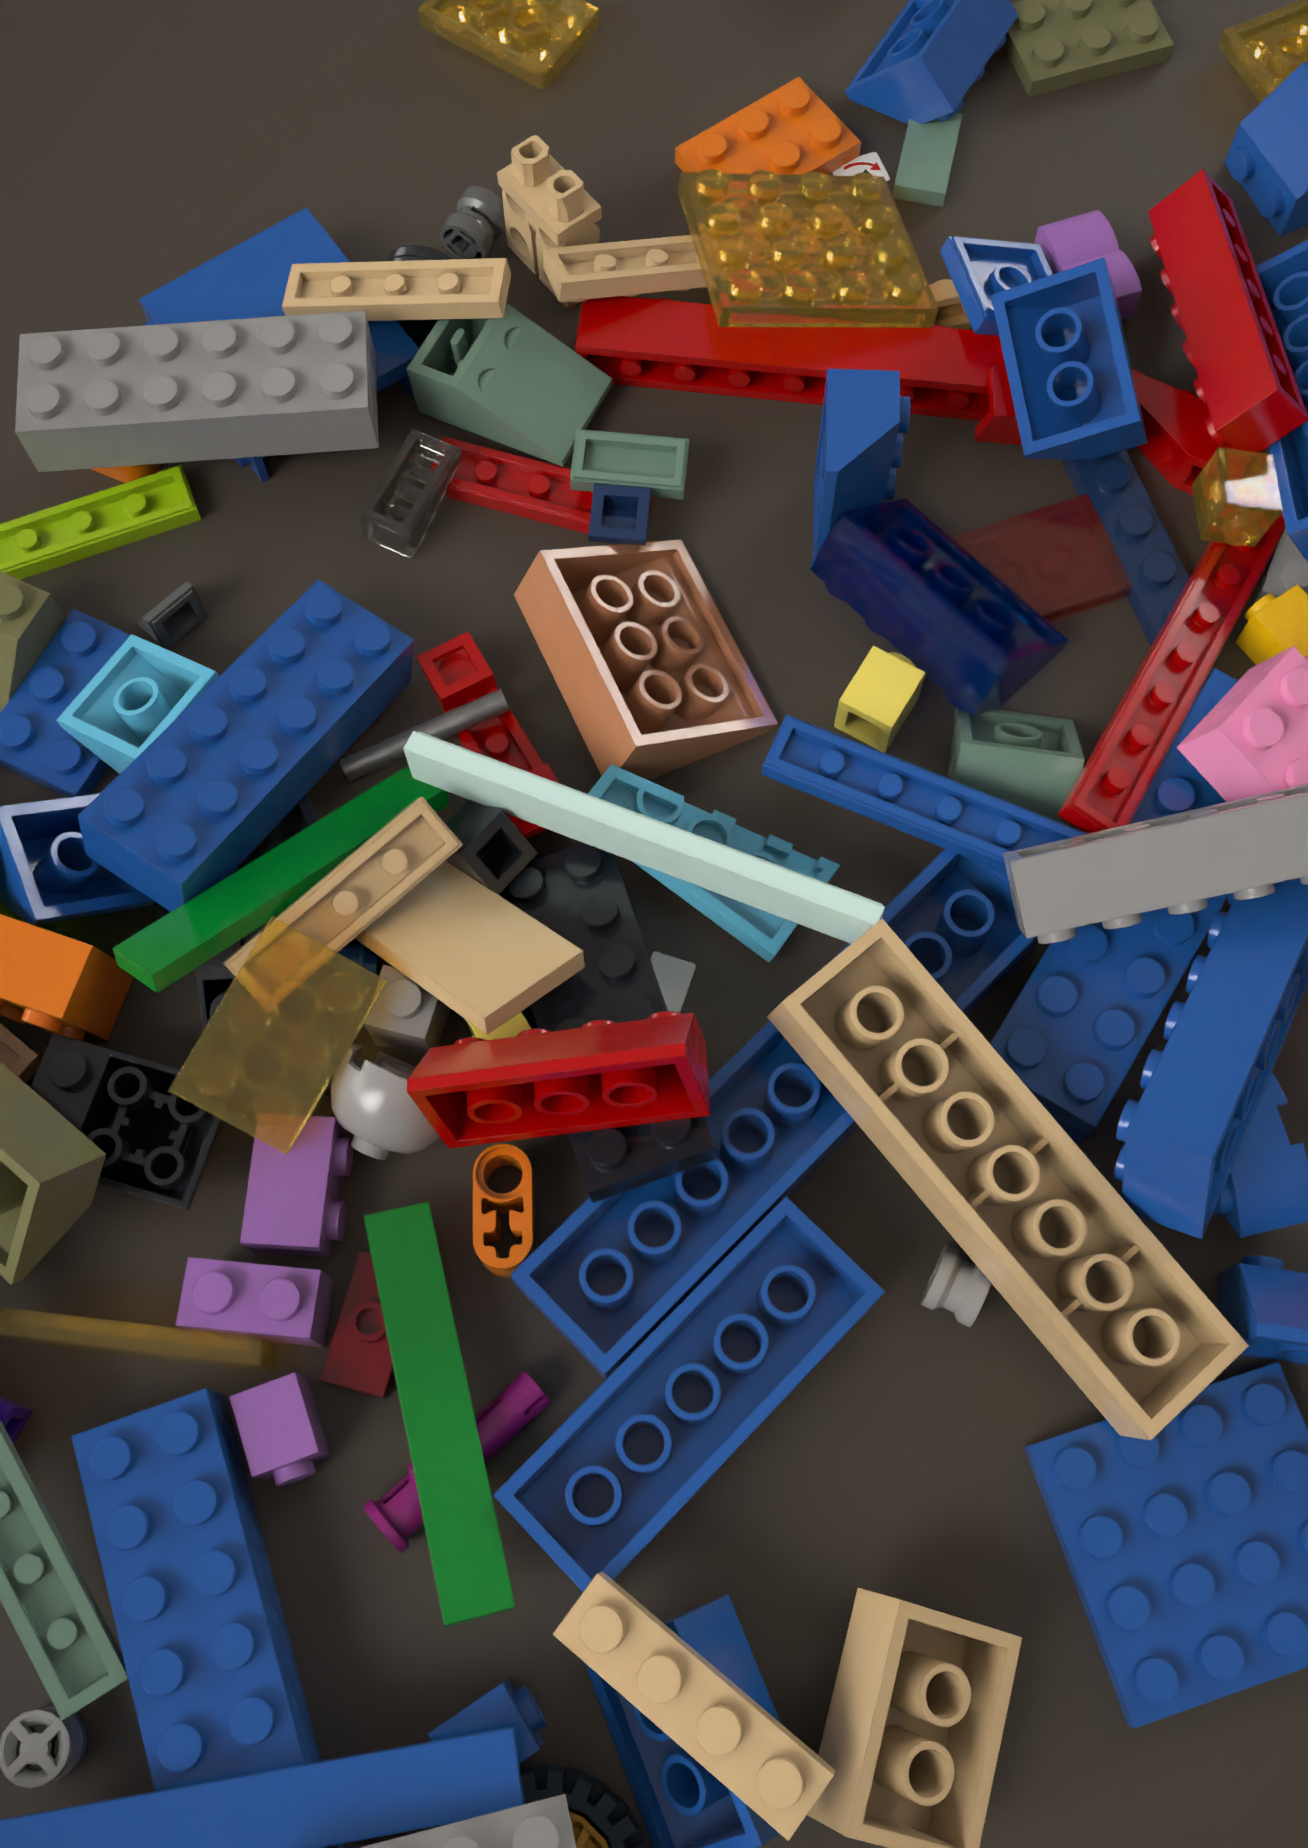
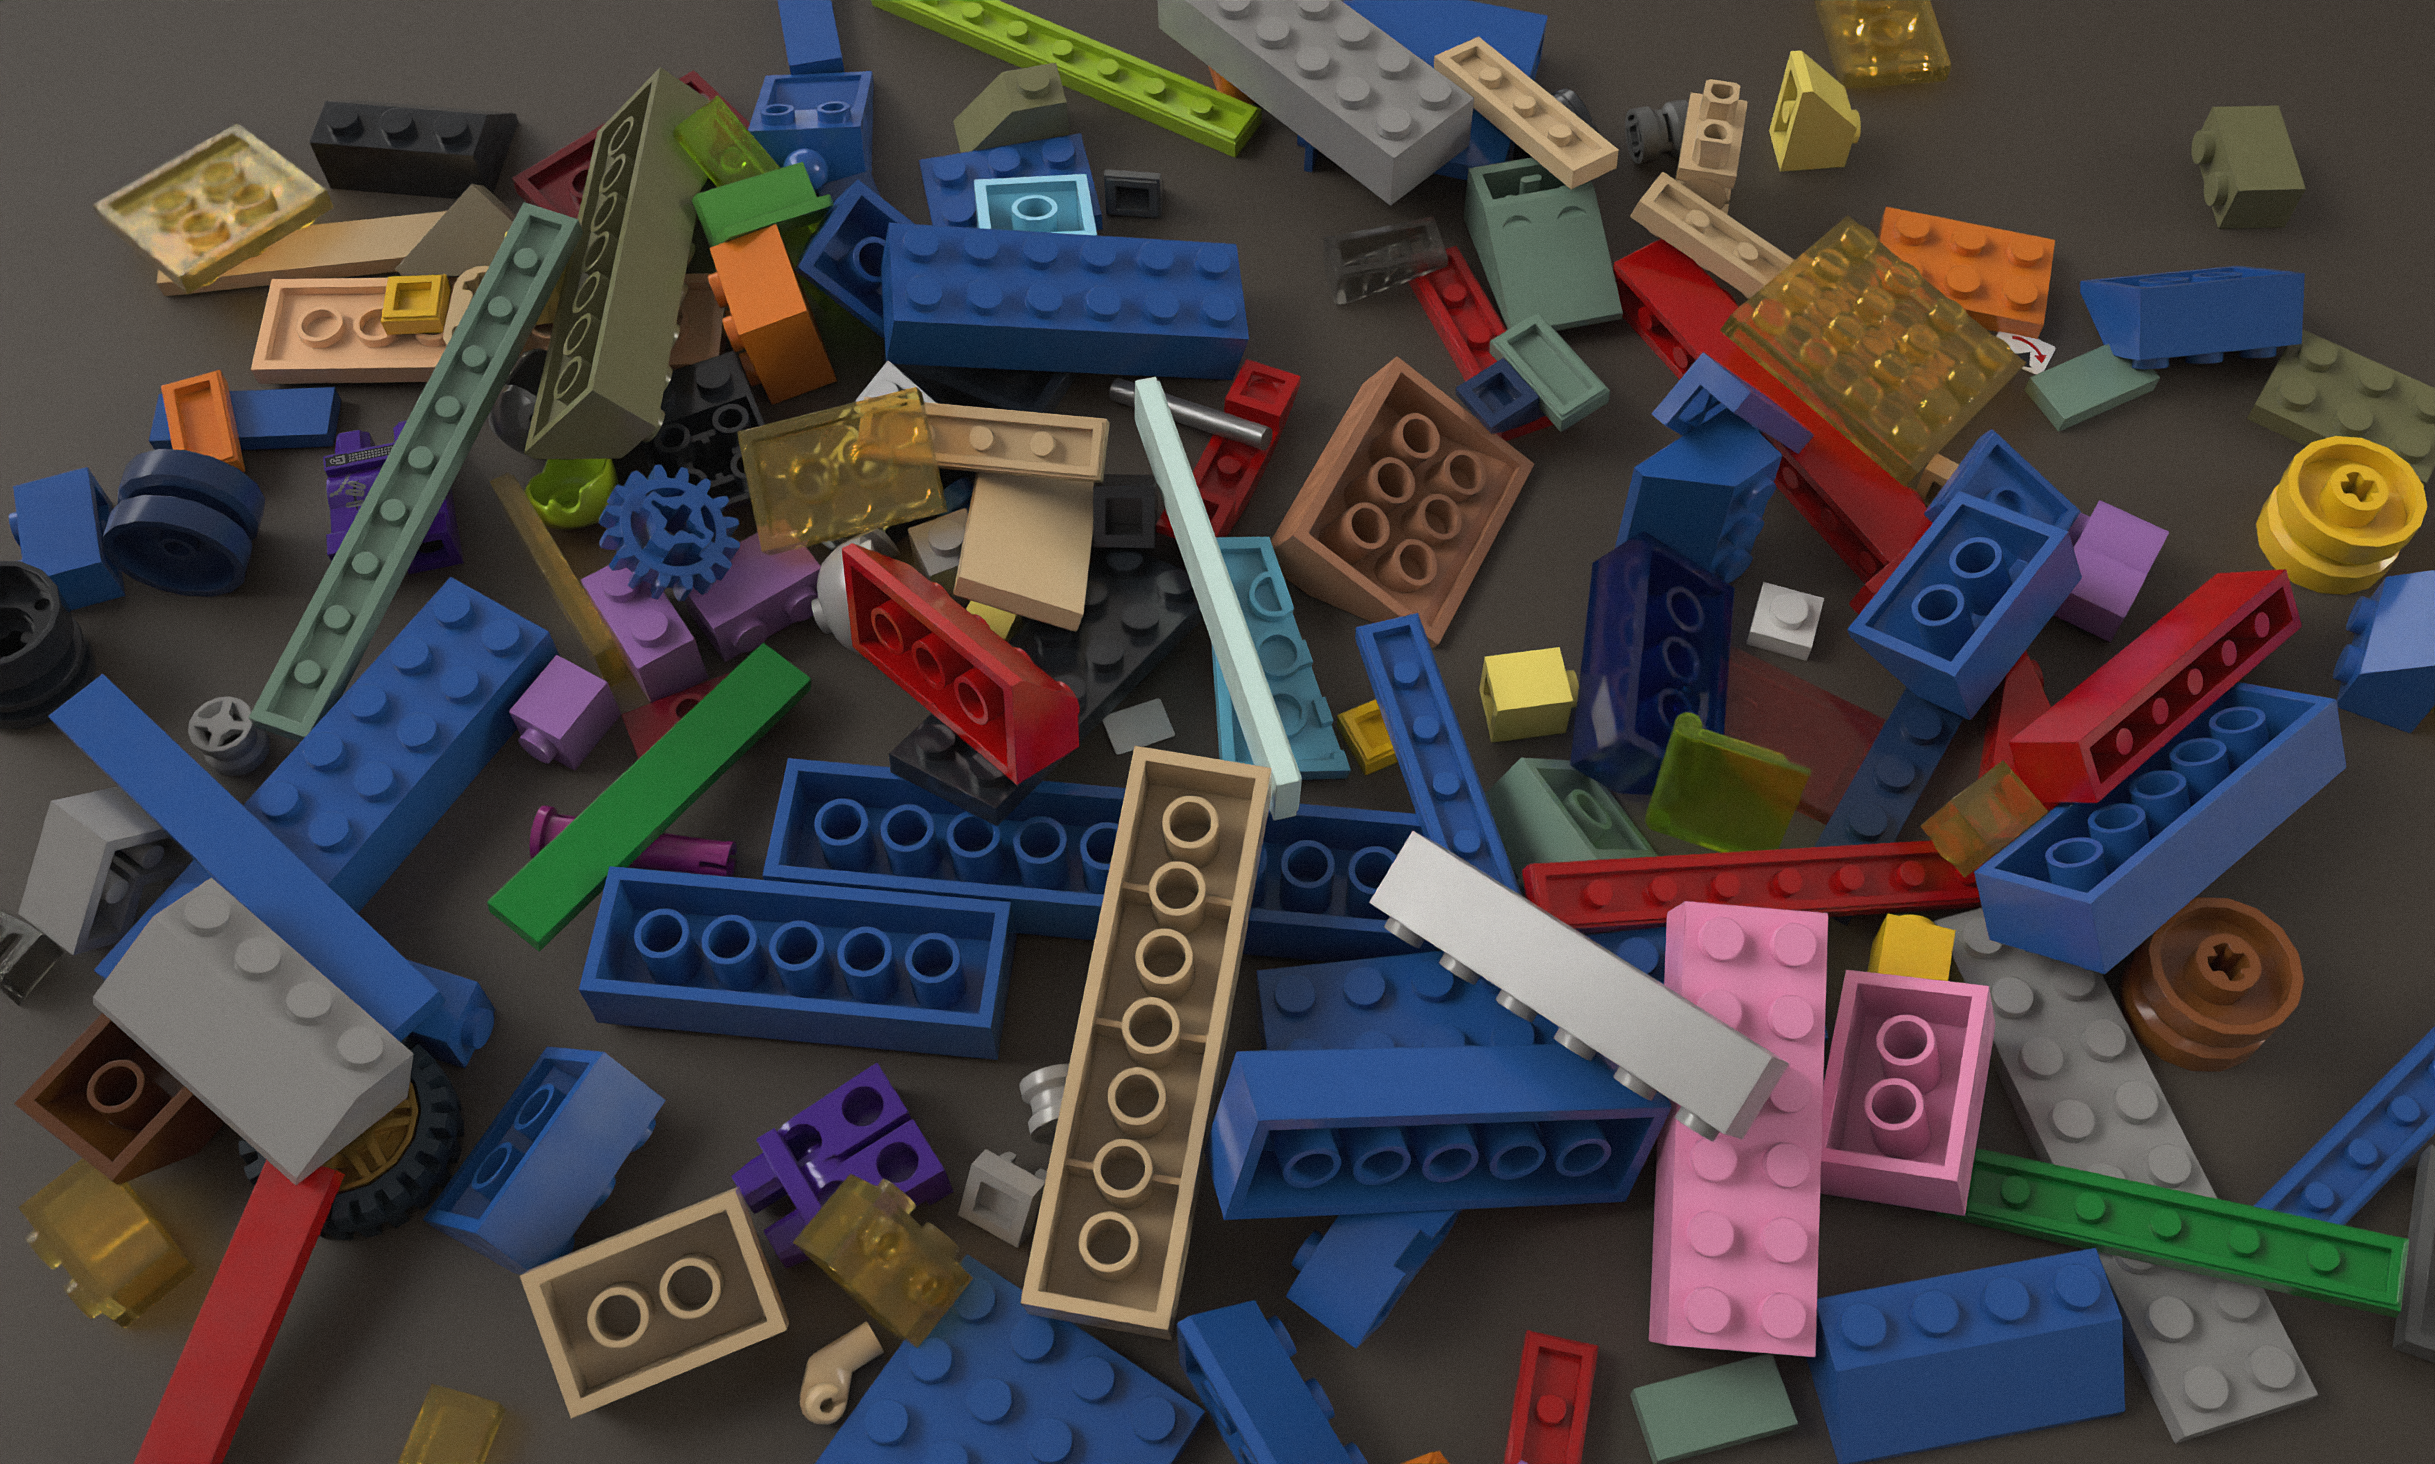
camera: 50 degrees right, 10 degrees down
green tile [112,766,450,993] -> none
orange beam [473,1144,537,1279] -> none
tan plate [553,1571,836,1841] -> none
none -> lime hair [524,459,619,530]
none -> blue gear [598,465,740,602]
none -> dark purple hips [731,1063,954,1269]
none -> clear yellow brick [793,1174,973,1348]
none -> tan arm [800,1321,884,1425]
none -> light grey tile [958,1149,1047,1248]
none -> yellow tile [1337,699,1398,775]
none -> clear neon green piece [1645,712,1812,853]
none -> blue fence [1652,352,1814,454]
none -> white plate [1746,582,1824,661]
none -> light yellow slope [1769,50,1861,172]
none -> yellow wheel [2256,436,2428,595]

